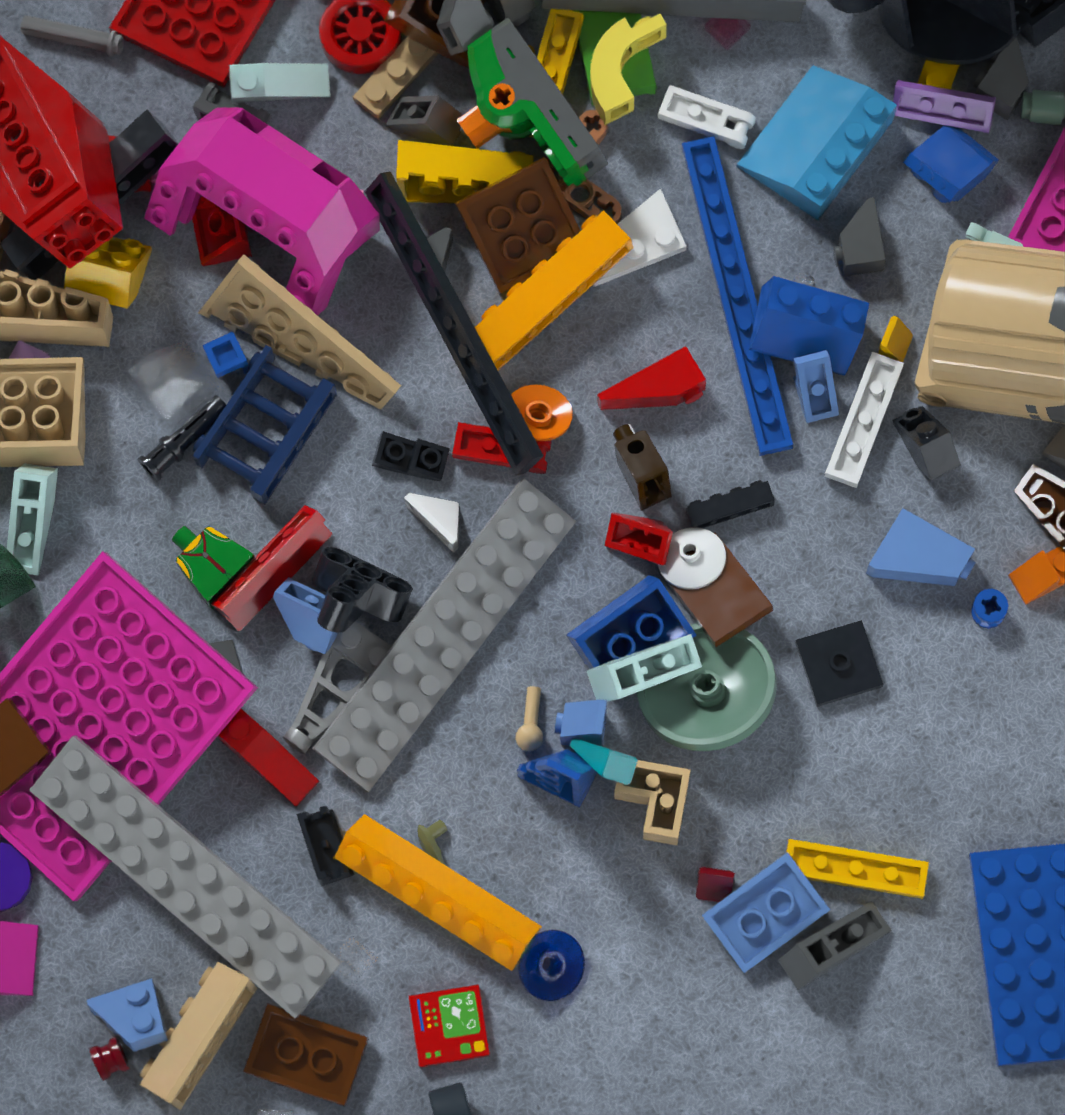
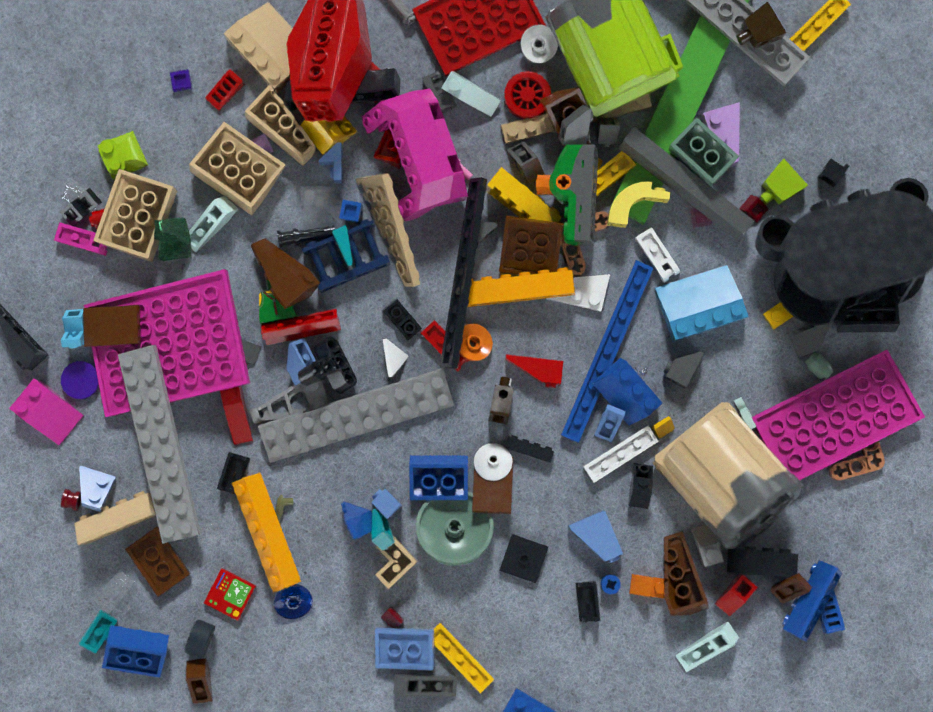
camera: 30 degrees right, 10 degrees up
tan bar [515,686,543,751] -> none
light aqua slope [586,634,702,702] -> none
red slope [604,513,673,565] -> none
medium lavender plate [893,80,996,133] -> none
blue slope [903,125,999,203] -> none
none -> reddish brown wedge [251,238,320,309]
none -> medium blue slope [318,142,343,184]
none -> teal slope [332,225,353,267]
none -> black hinge [576,581,601,622]

